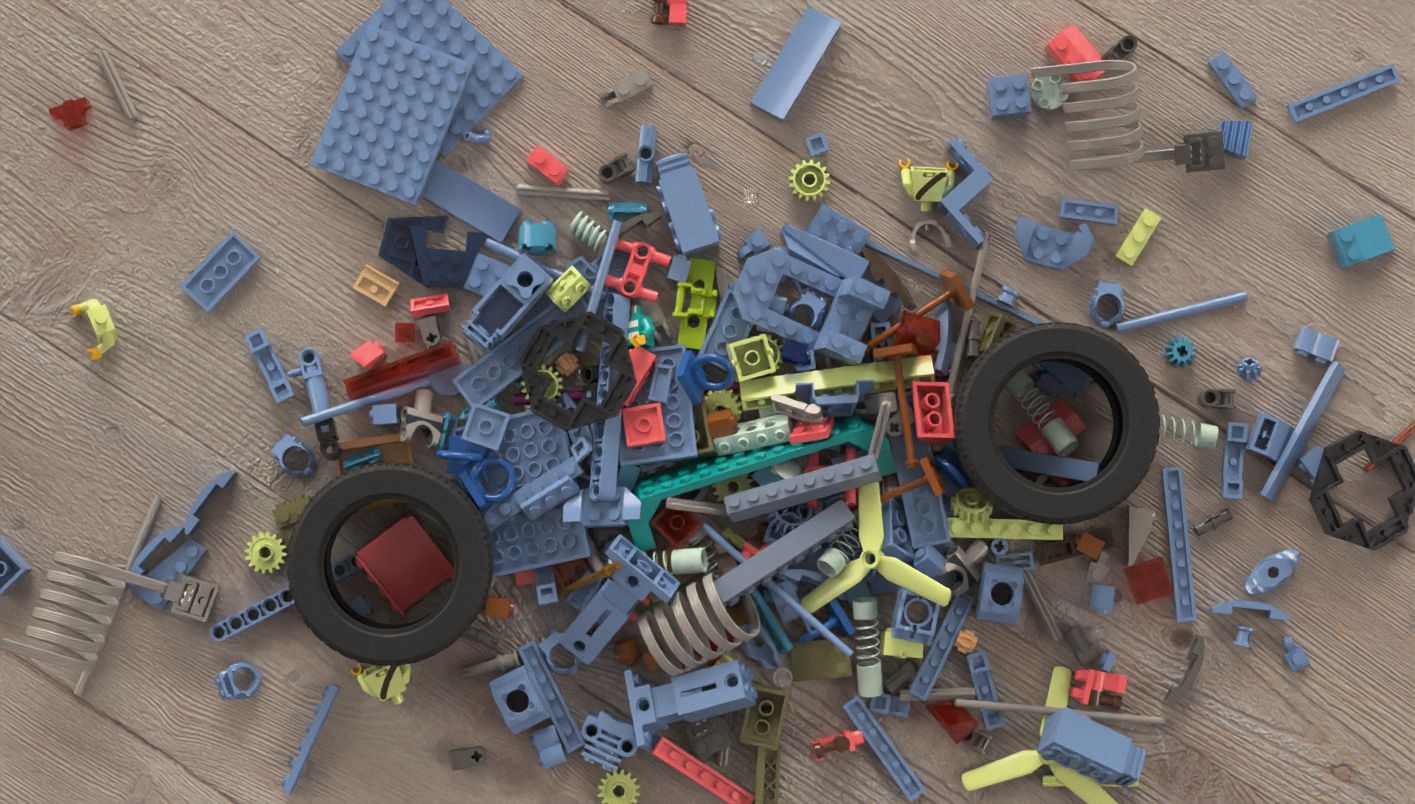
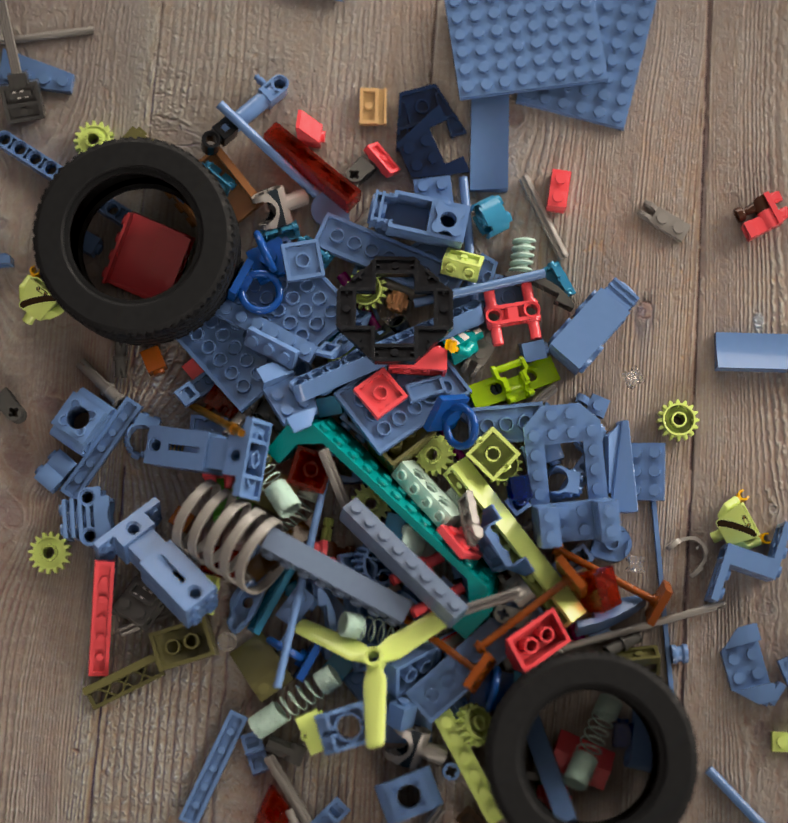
camera: 60 degrees right, 5 degrees down
medium blue slope [128,525,185,585] -> none
medium blue slope [185,471,238,535] -> none
medium blue slope [244,328,295,404] -> none
medium blue piece [271,434,316,478] -> none
medium blue brick [369,404,401,427] -> none
clear red plate [395,323,415,343] -> none
medium blue arm [463,130,491,144] -> none
dark grey piece [599,153,636,184] -> none
dark orange head [614,637,642,667] -> none
medium blue piece [635,125,657,184] -> none
dark orange brick [707,408,738,439] -> none
medium blue plate [805,132,829,157] -> none
hips [811,729,865,762] -> none
dark brown slope [861,247,917,311] -> none
medium blue tile [907,593,975,702] -> none
light nougat gear [953,629,978,654] -> none
medium blue tile [994,551,1035,571] -> none
medium blue piece [1088,280,1125,328] -> none

